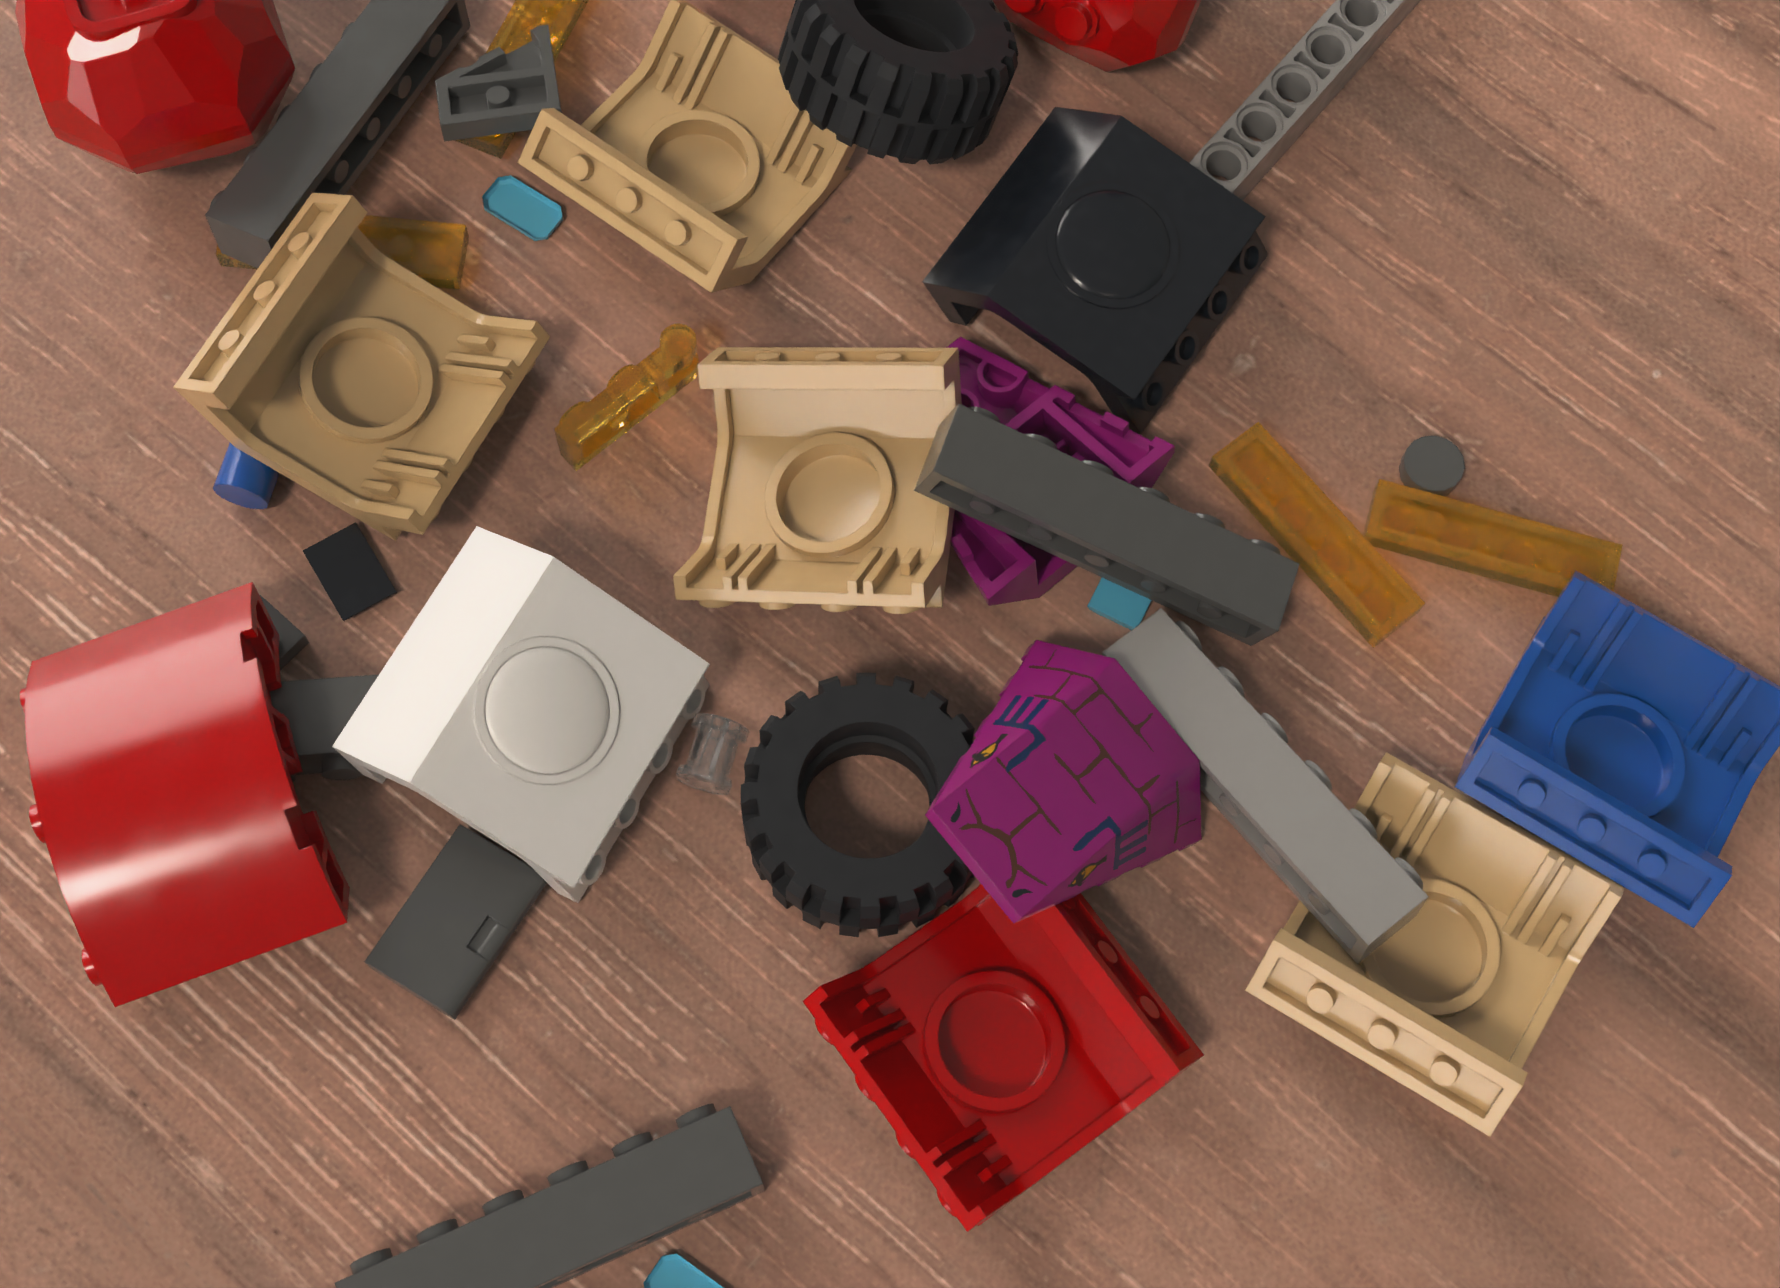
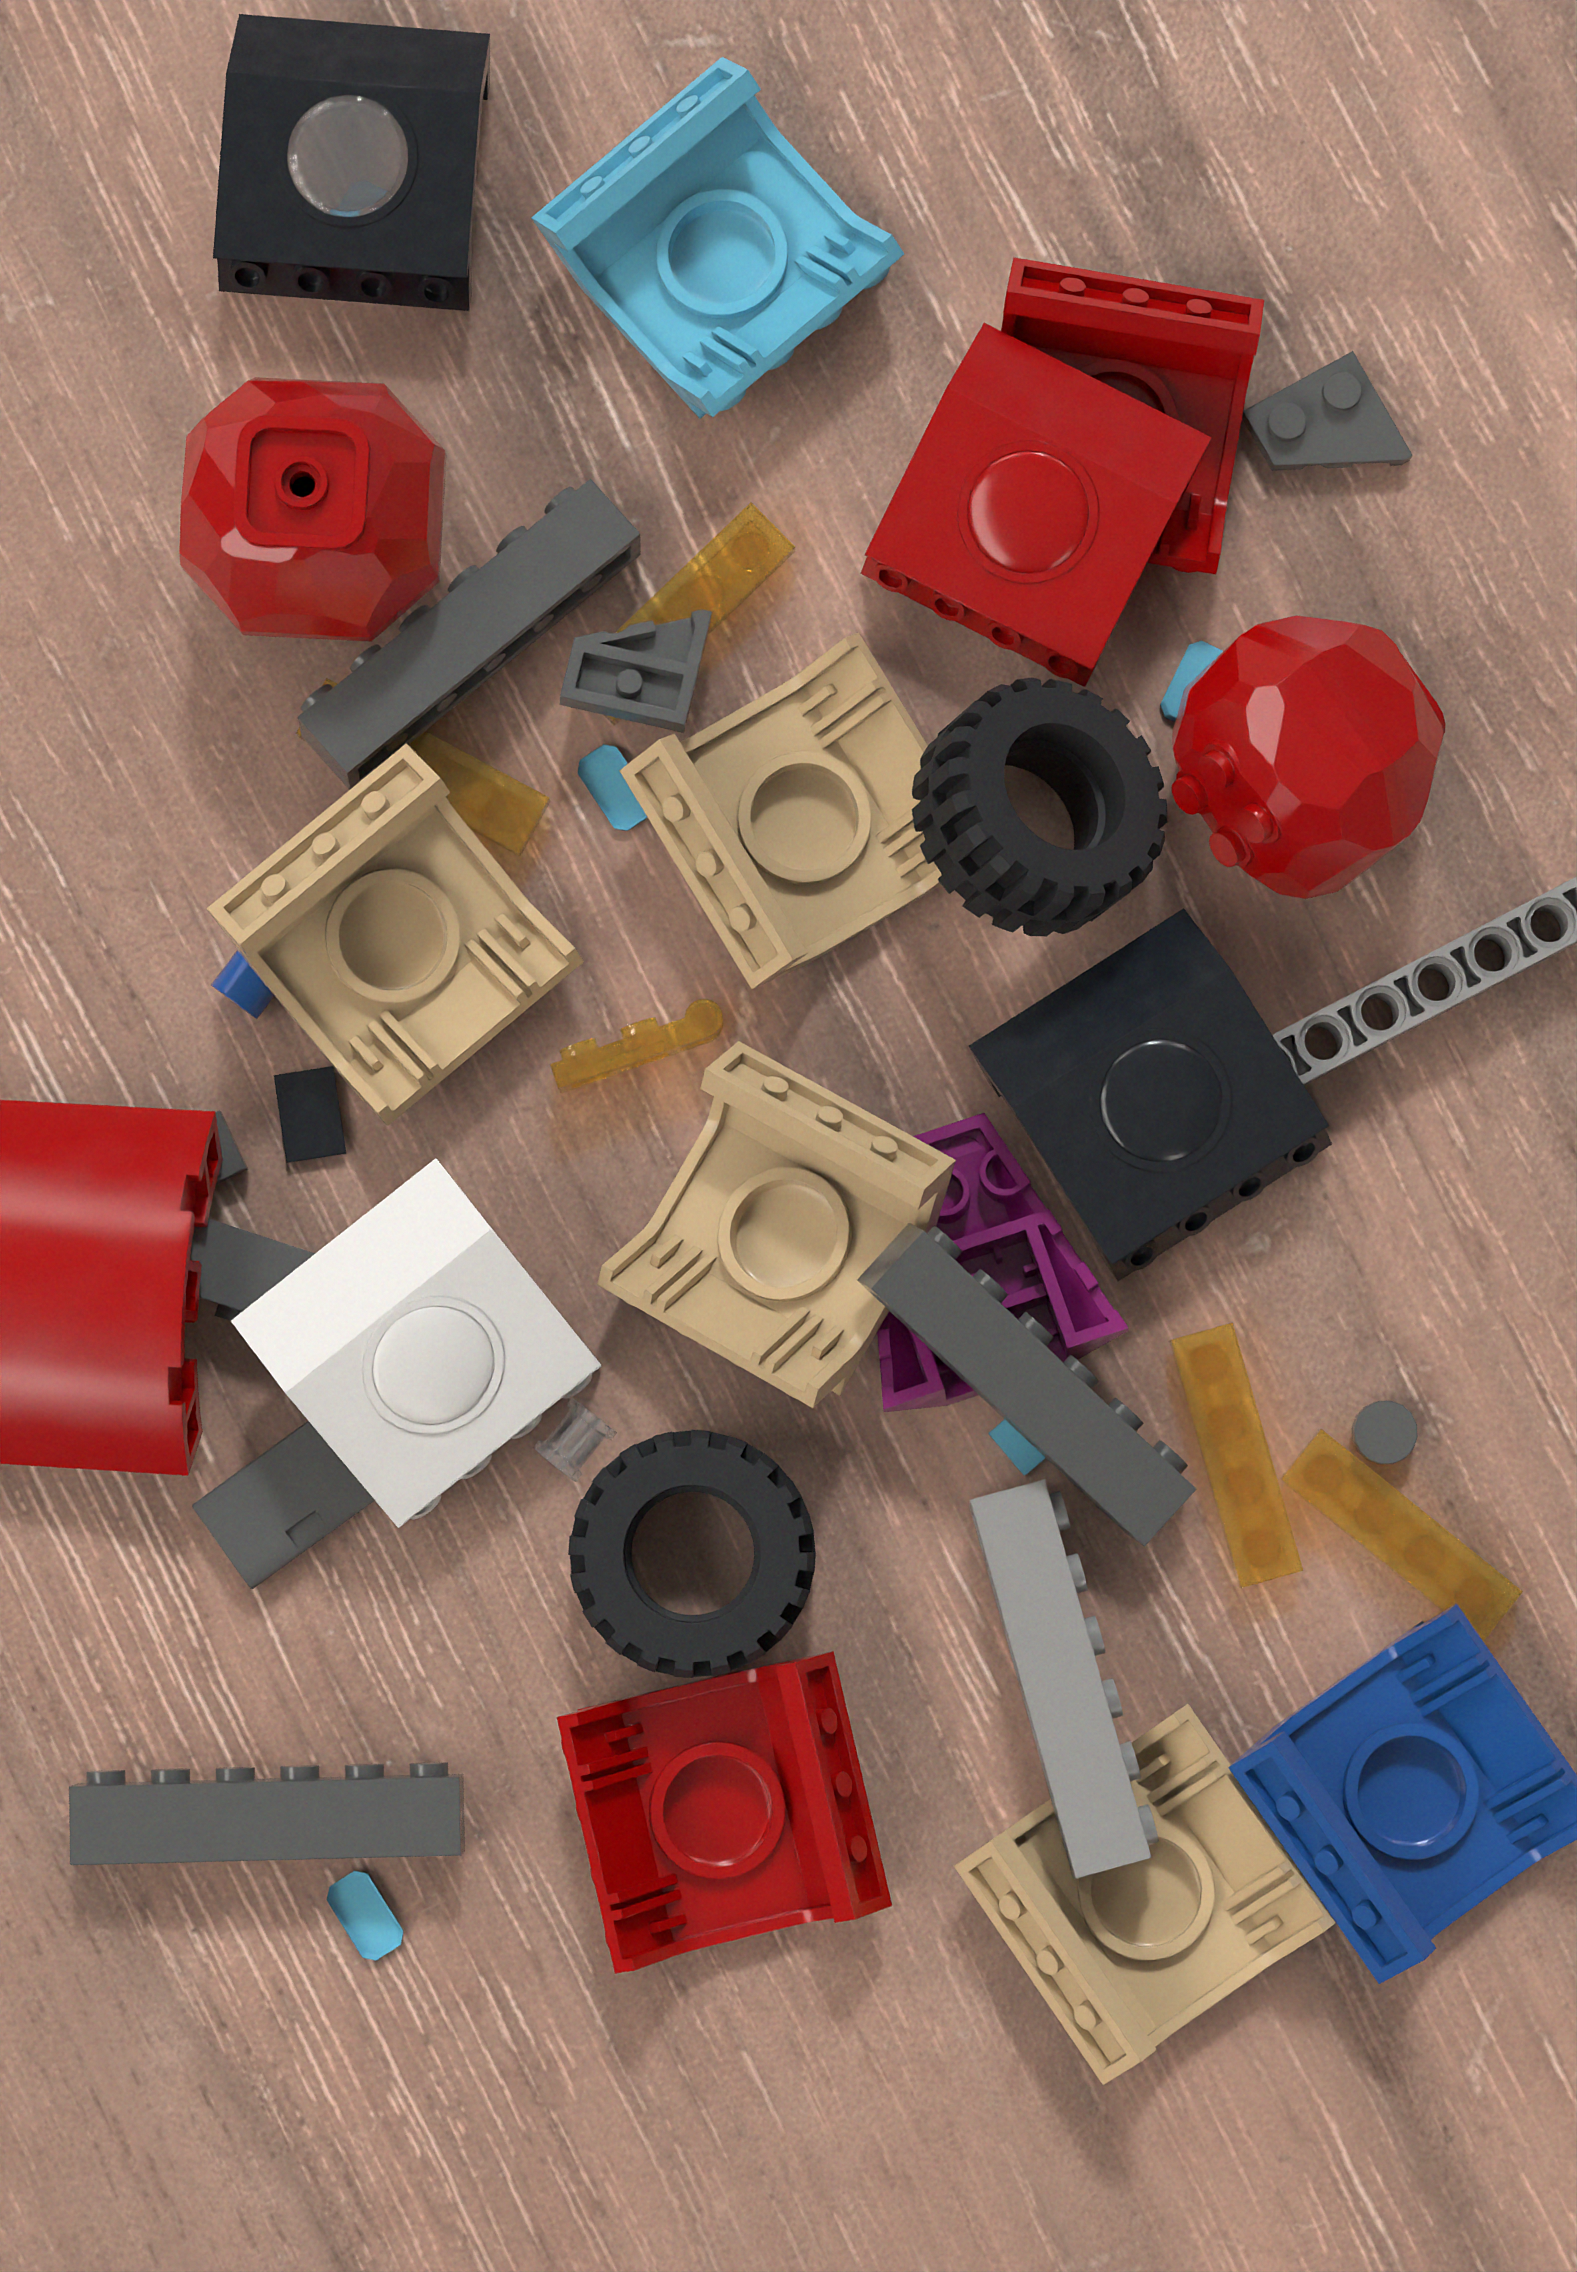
camera: 25 degrees right, 15 degrees up
magenta wedge [925,640,1202,923] -> none

